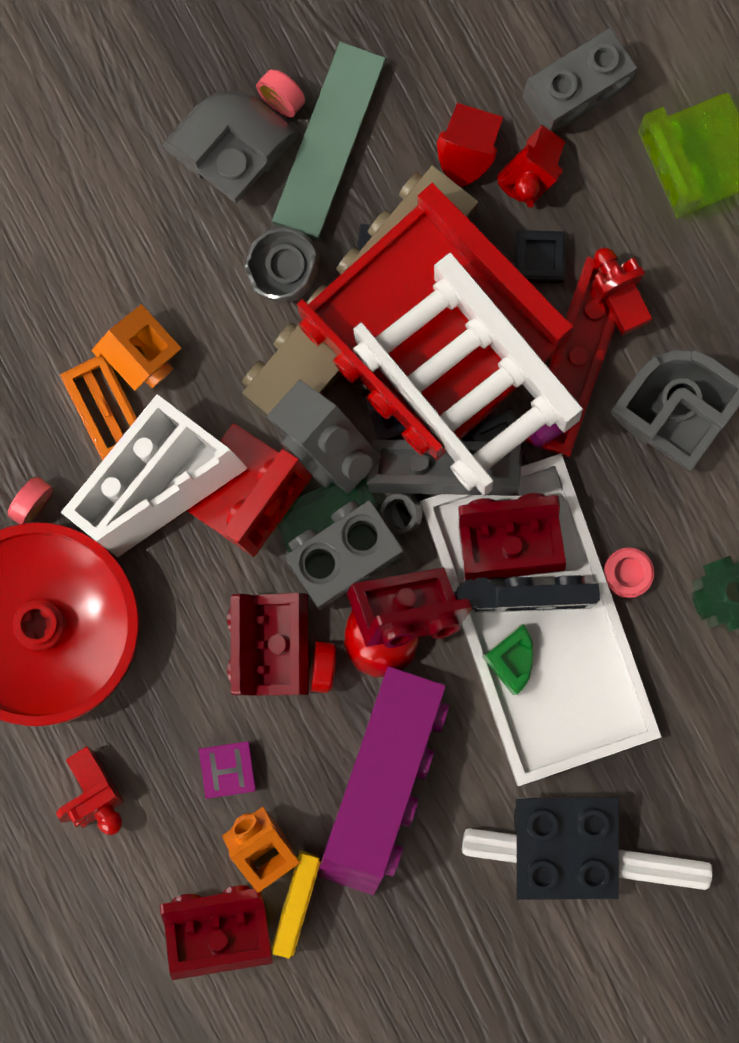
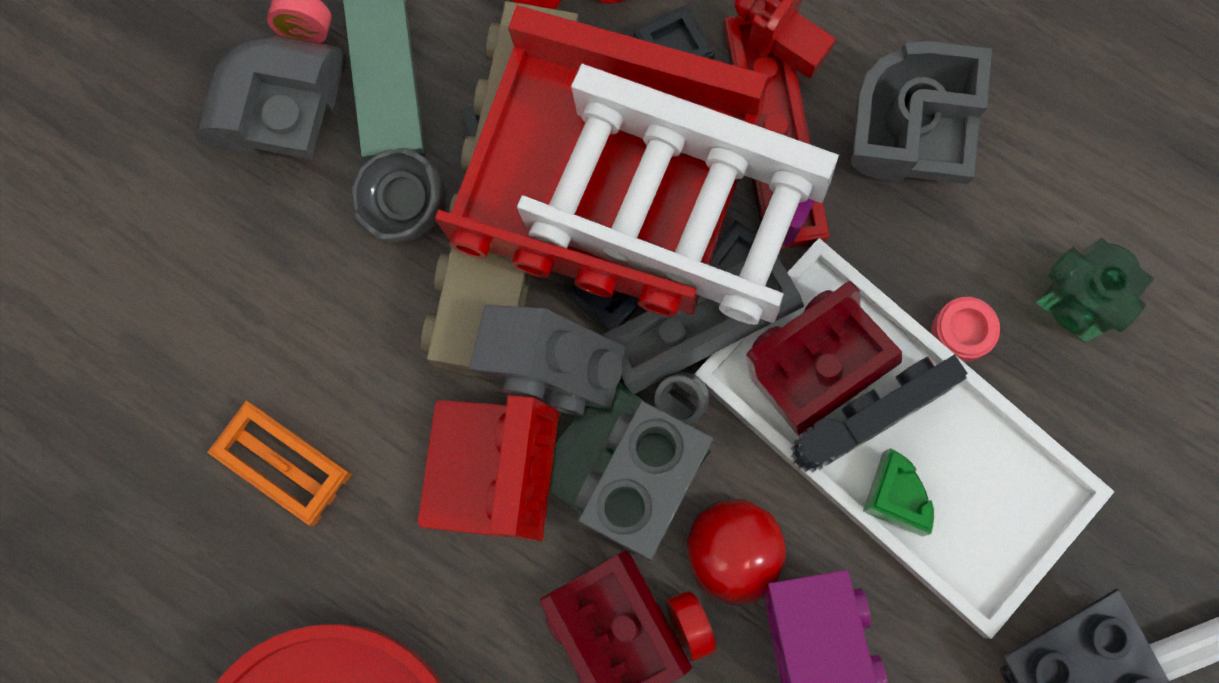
camera: 25 degrees left, 5 degrees down
coral tile [8,477,53,524] -> none
white wedge [61,394,248,557] -> none
orange brick [91,304,182,391] -> none
dark red bracket [347,567,472,648] -> none

